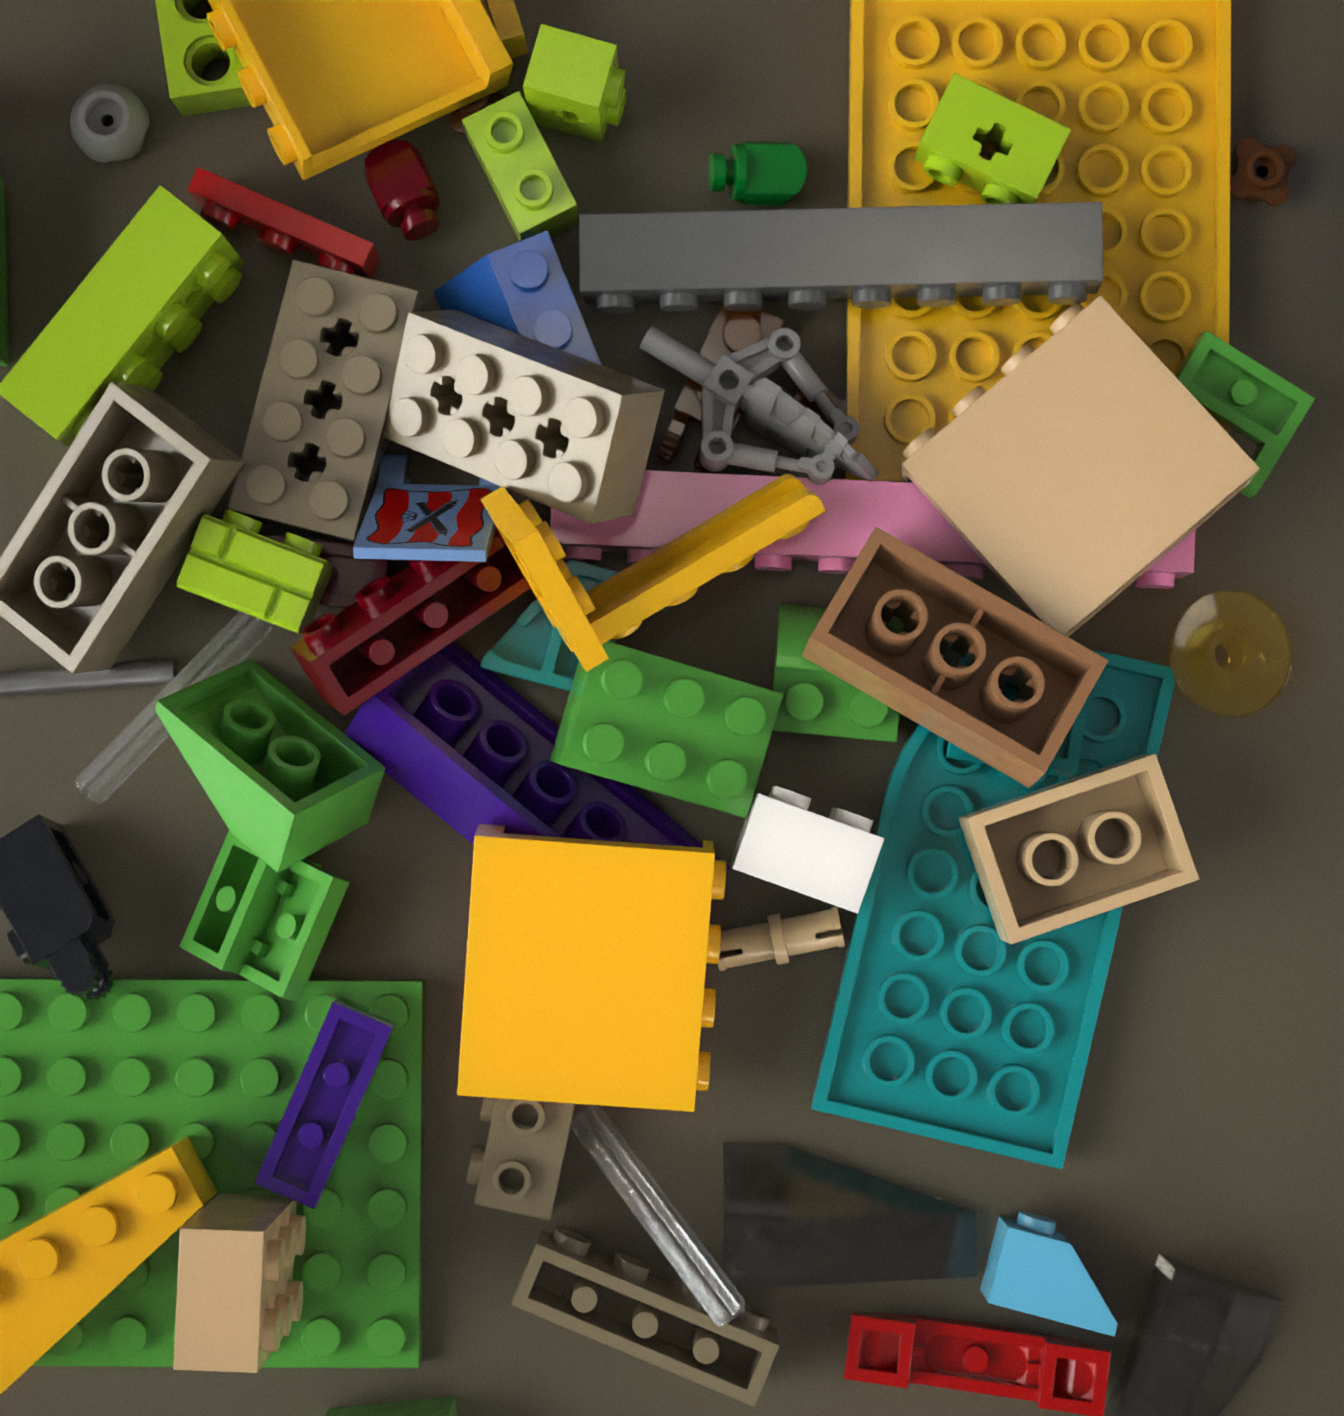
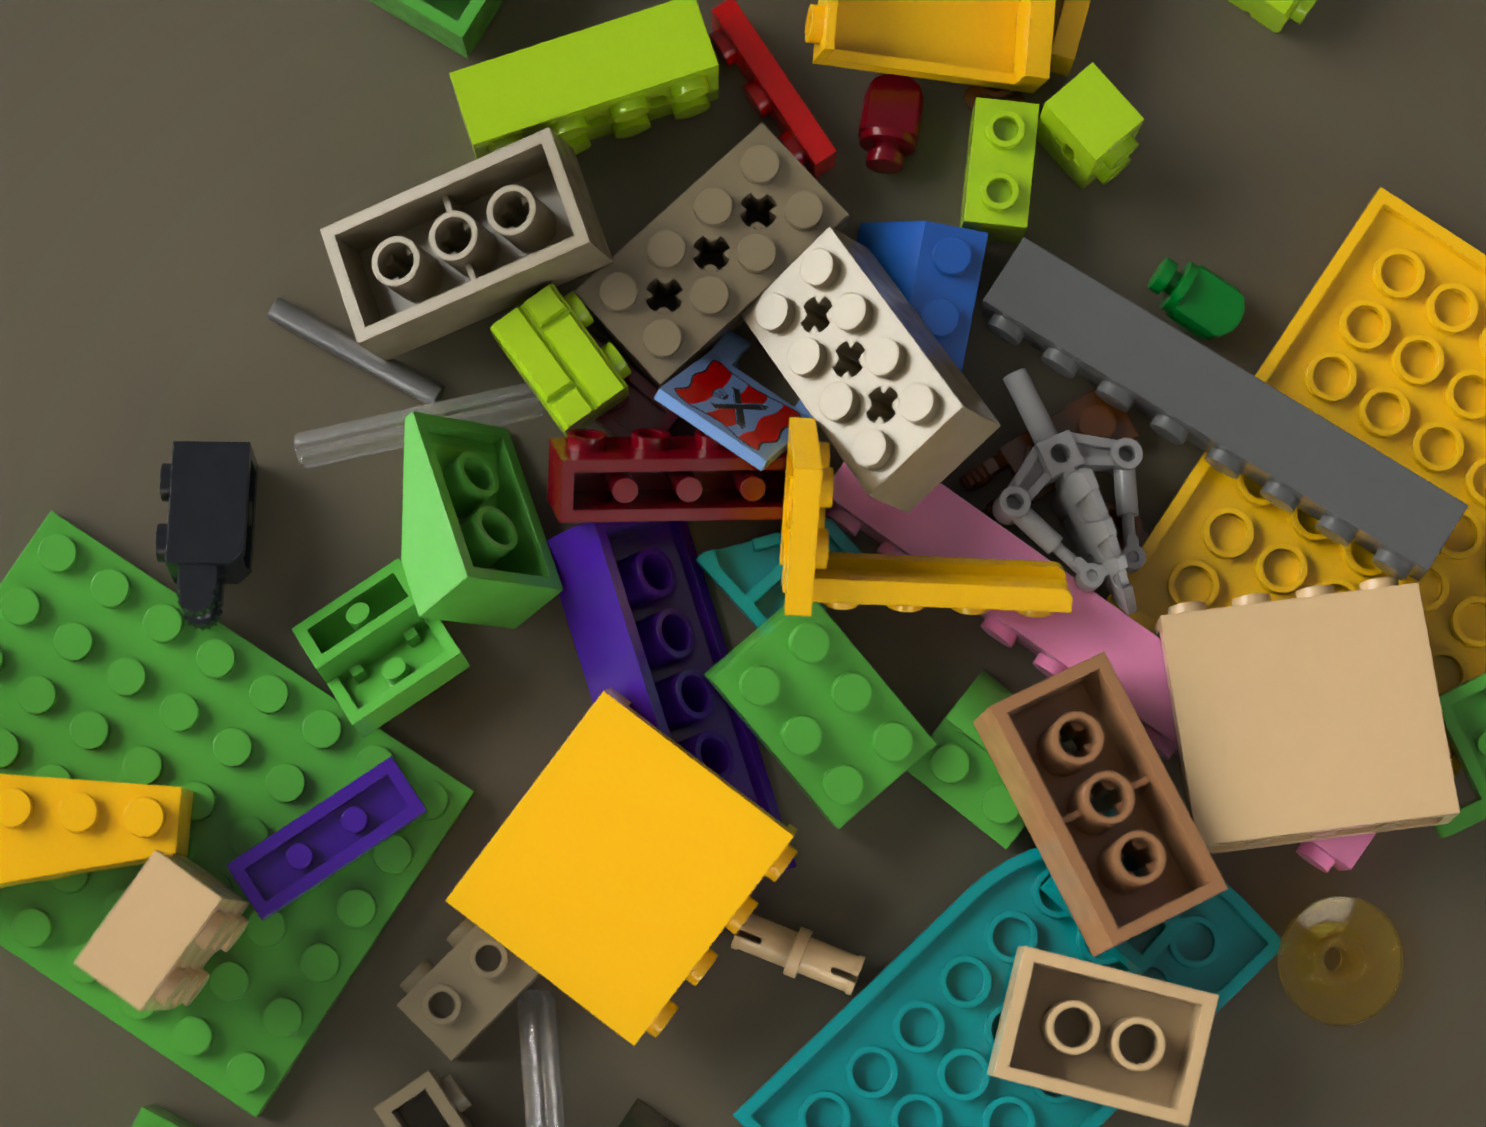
camera: 30 degrees right, 5 degrees down
white piece [729,786,884,914] -> none
lime brick [914,73,1071,204] -> none

